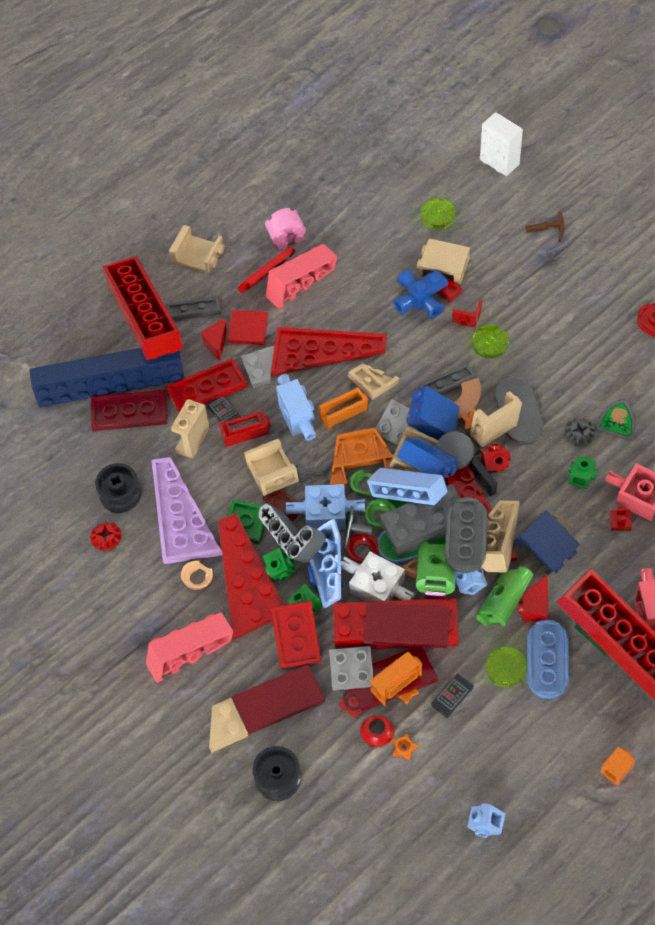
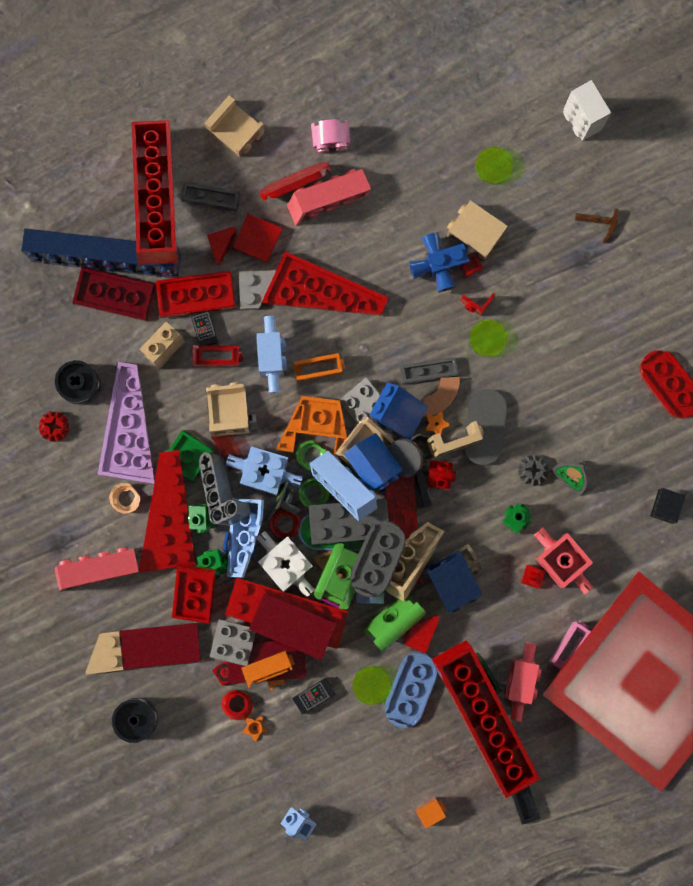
camera: 15 degrees right, 25 degrees up
tan wing [348,364,400,400] -> none

